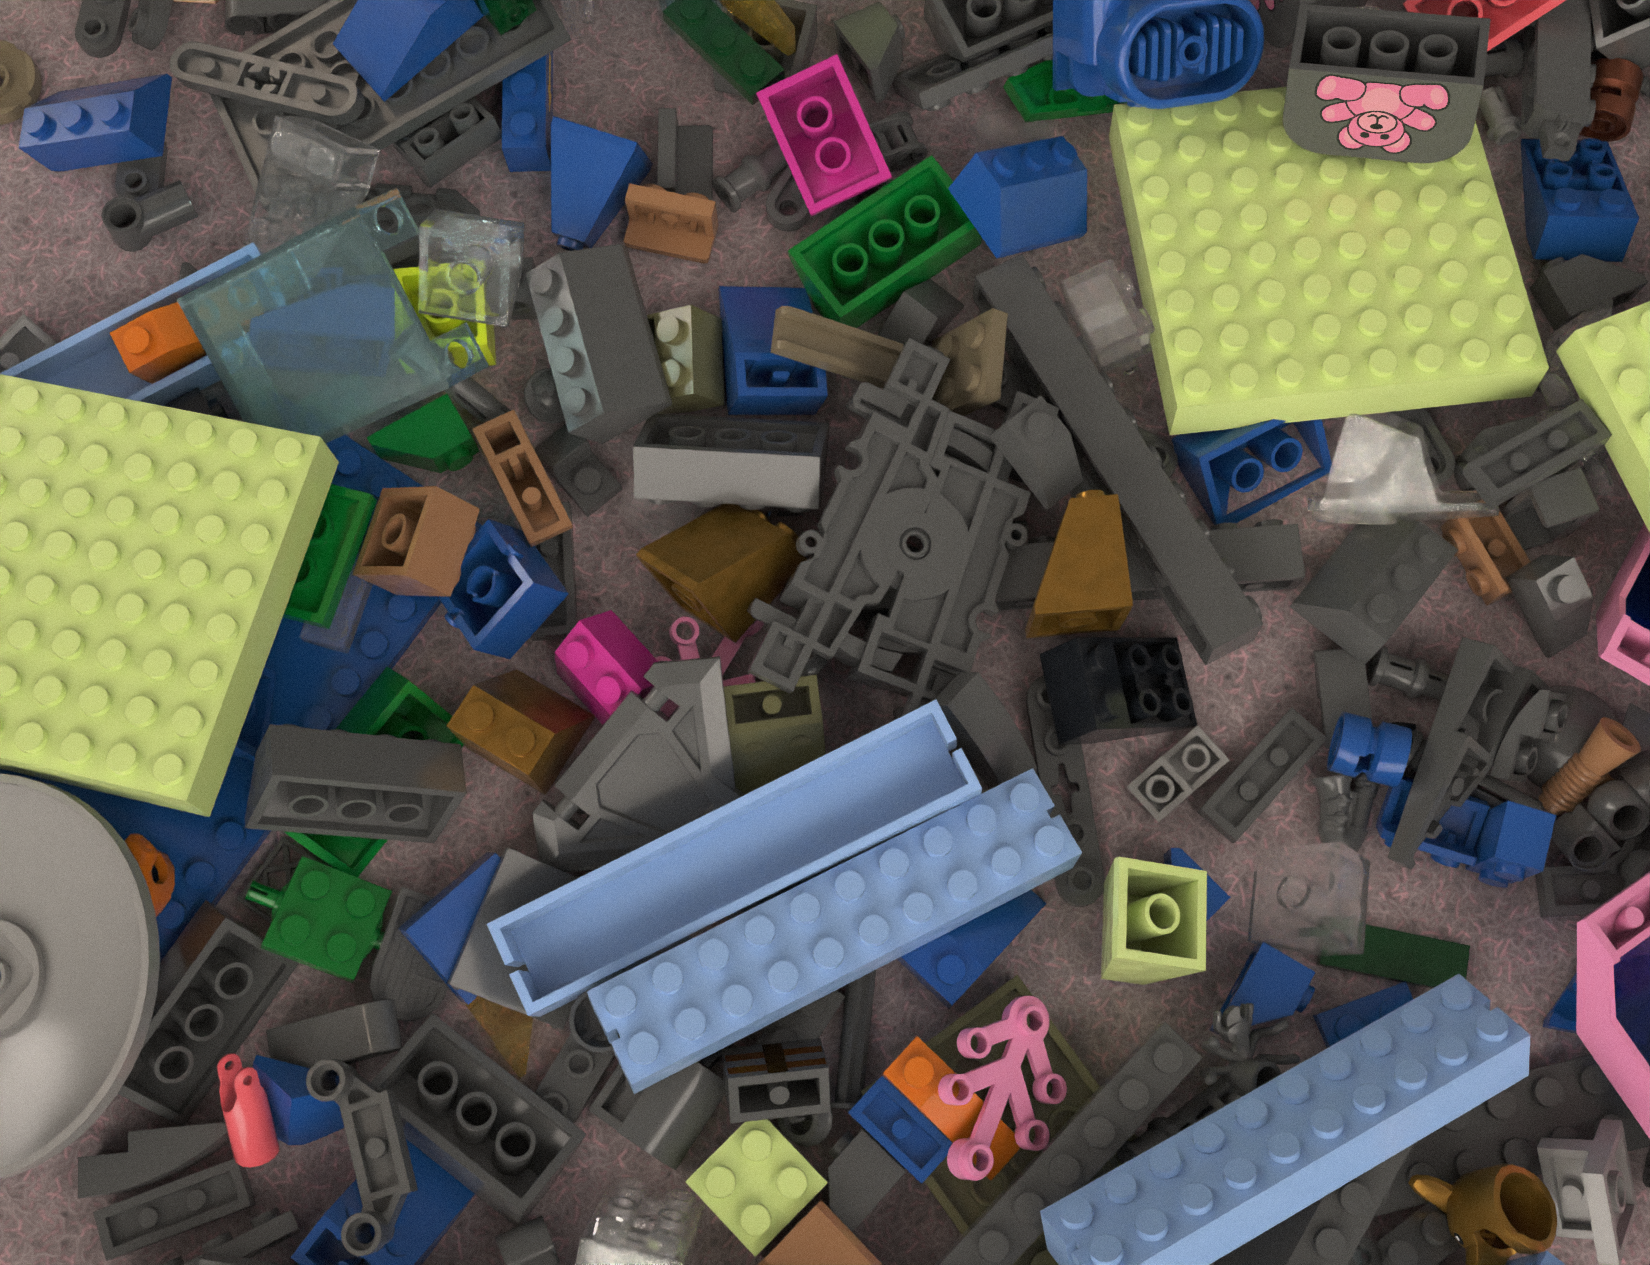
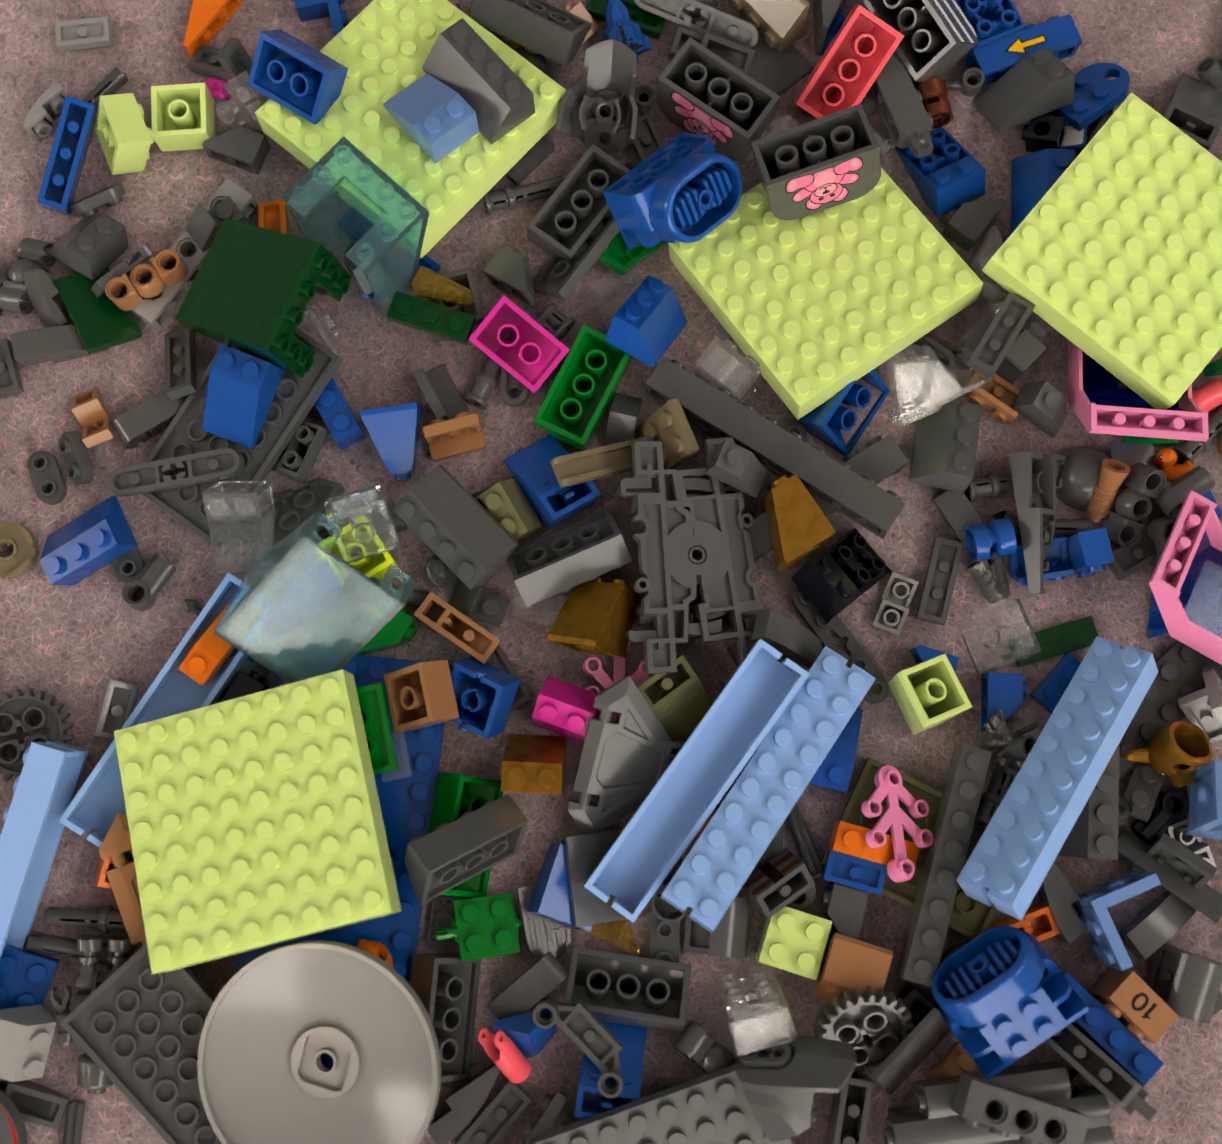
camera: 30 degrees left, 5 degrees up
dark grey slope [1490,689,1568,782] -> none

